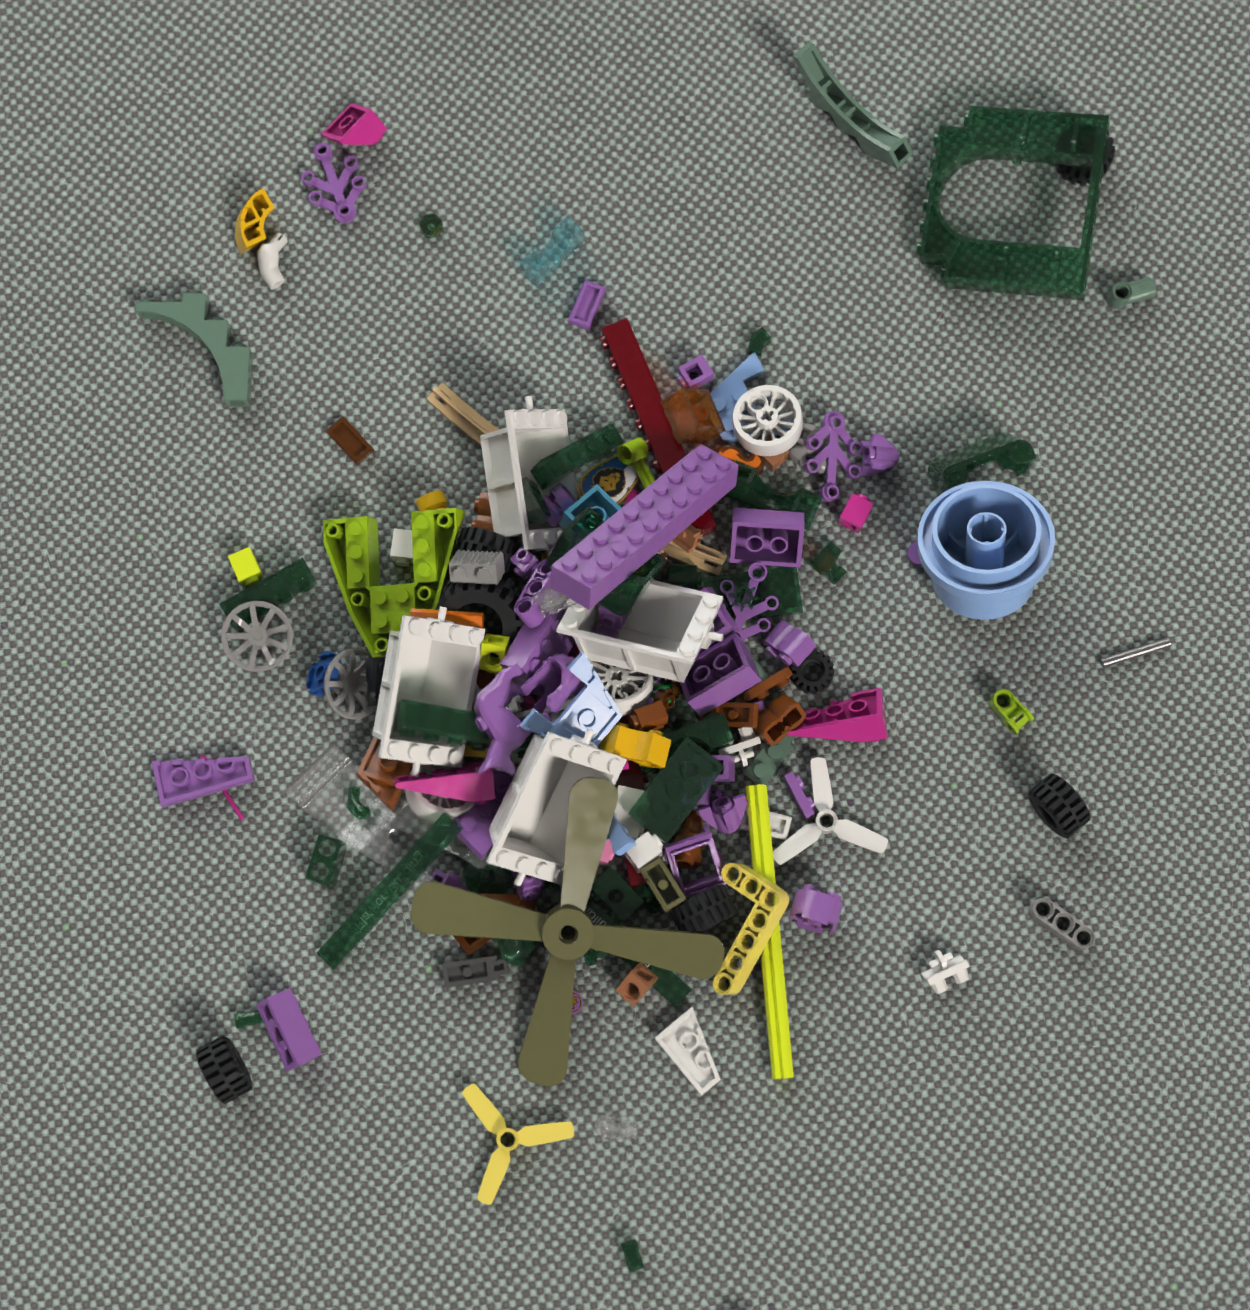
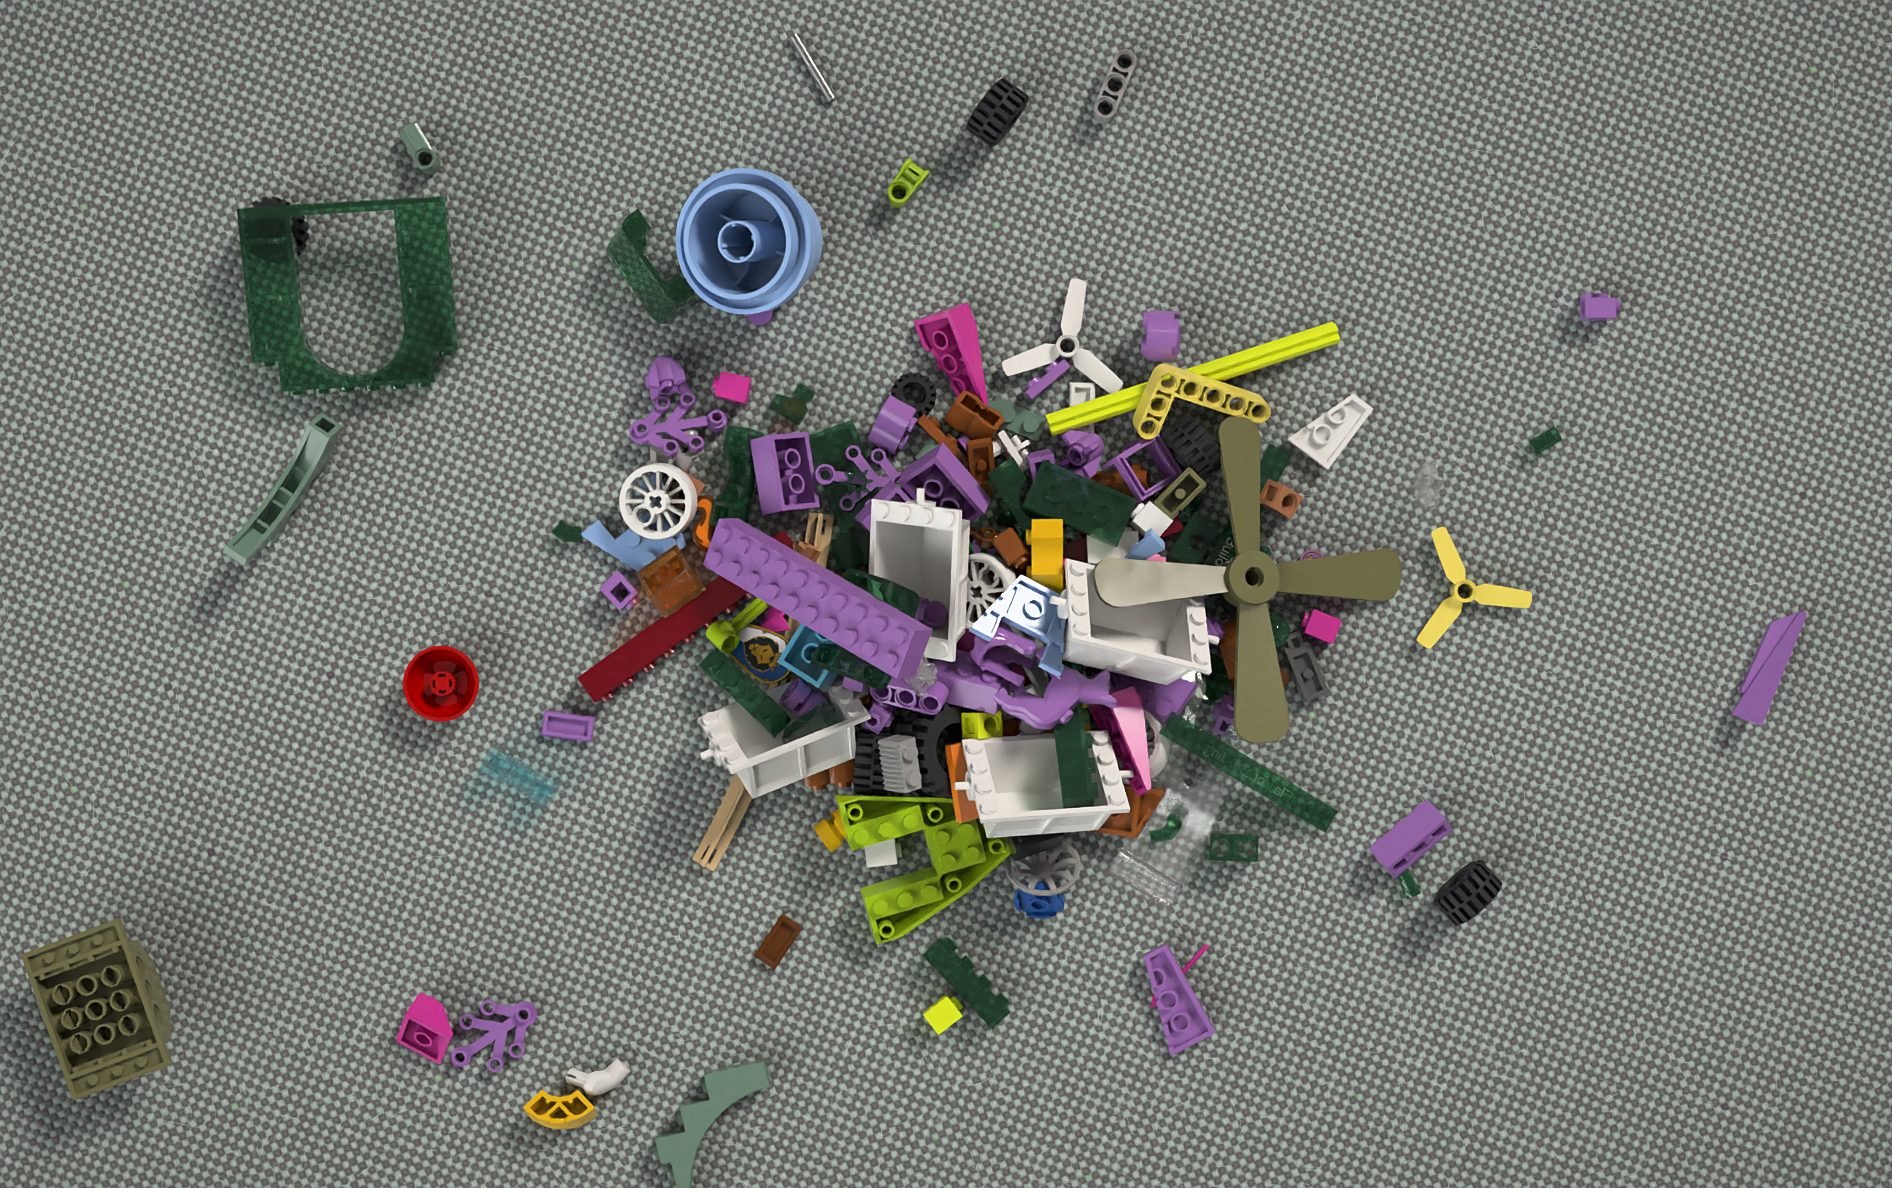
camera: 100 degrees left, 10 degrees up
light grey wheel [221,601,293,672] -> none
clear green tile [420,214,443,238] -> none
white hips [921,950,969,994] -> none
none -> red piece [403,646,479,722]
none -> dark pink brick [1300,609,1342,644]

